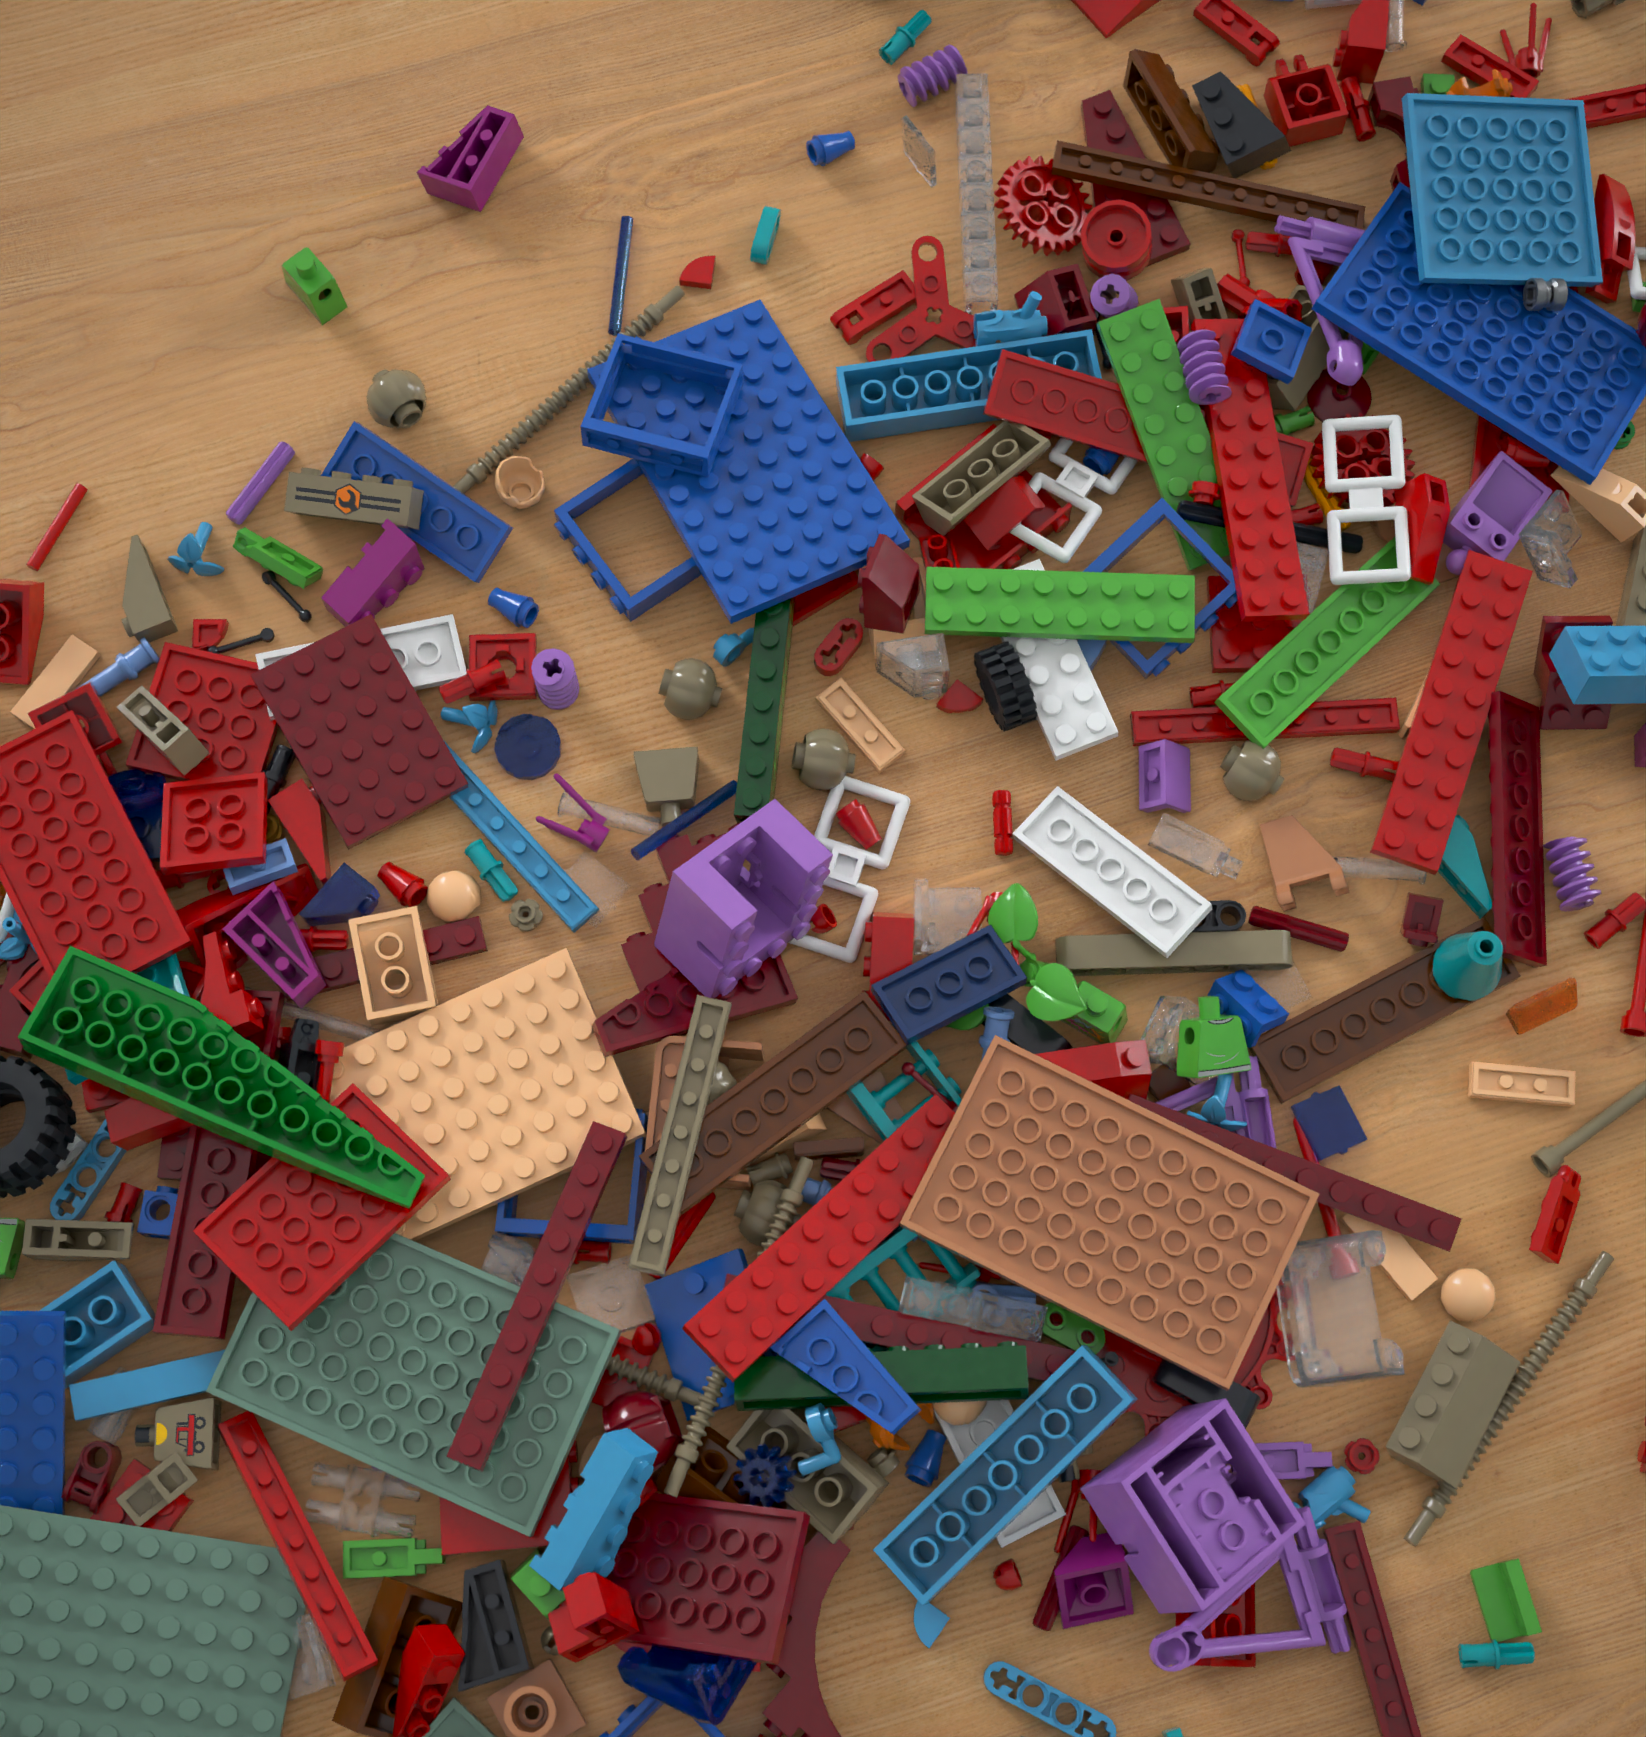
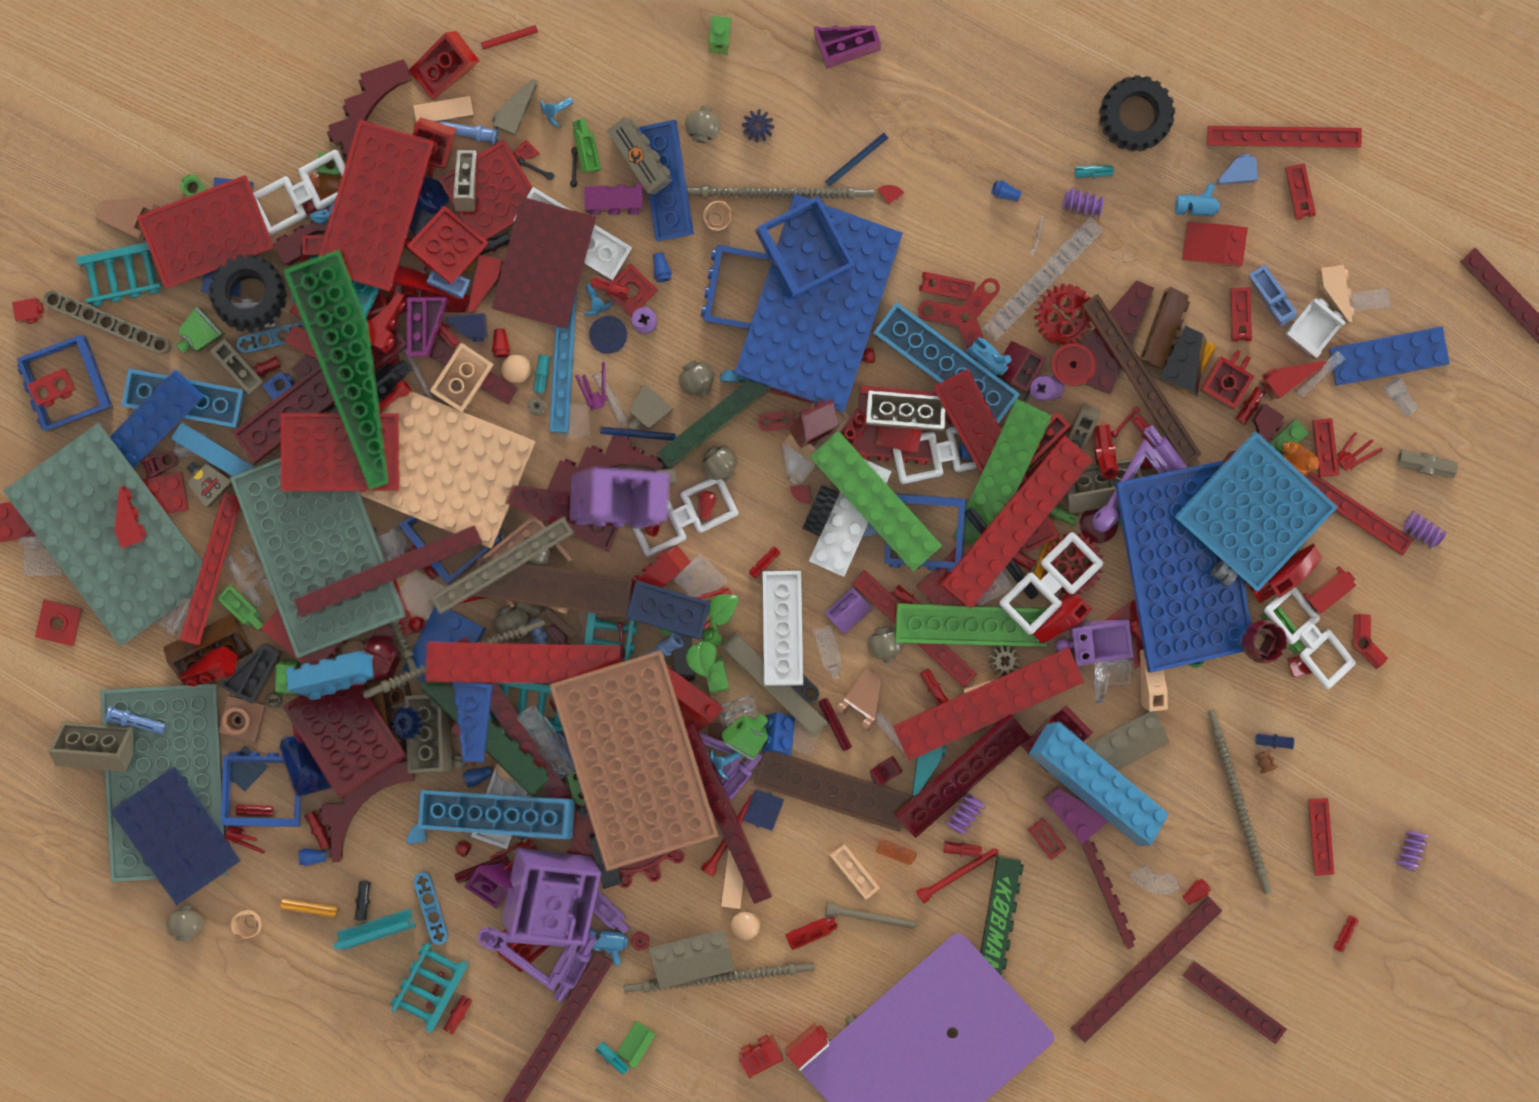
camera: 40 degrees right, 15 degrees up
dark tan slope [116,1451,198,1527] -> none
medium lavender axle [226,441,295,525] -> none
red brick [548,1572,639,1663] -> none
teal beam [750,206,781,265] -> none
dark azure plate [798,1403,841,1476] -> none
light nougat tile [816,678,905,774] -> none
medium lavender piece [1177,330,1232,405] -> none
red plate [1188,481,1221,505] -> none
blue plate [1231,299,1313,384] -> none
clear windscreen [1276,1230,1405,1388] -> none
teal cone [1432,931,1503,1001] -> none
none -> red slope [114,485,147,549]
none -> clear blue gear [742,109,774,143]
none -> dark tan gear [988,645,1021,677]

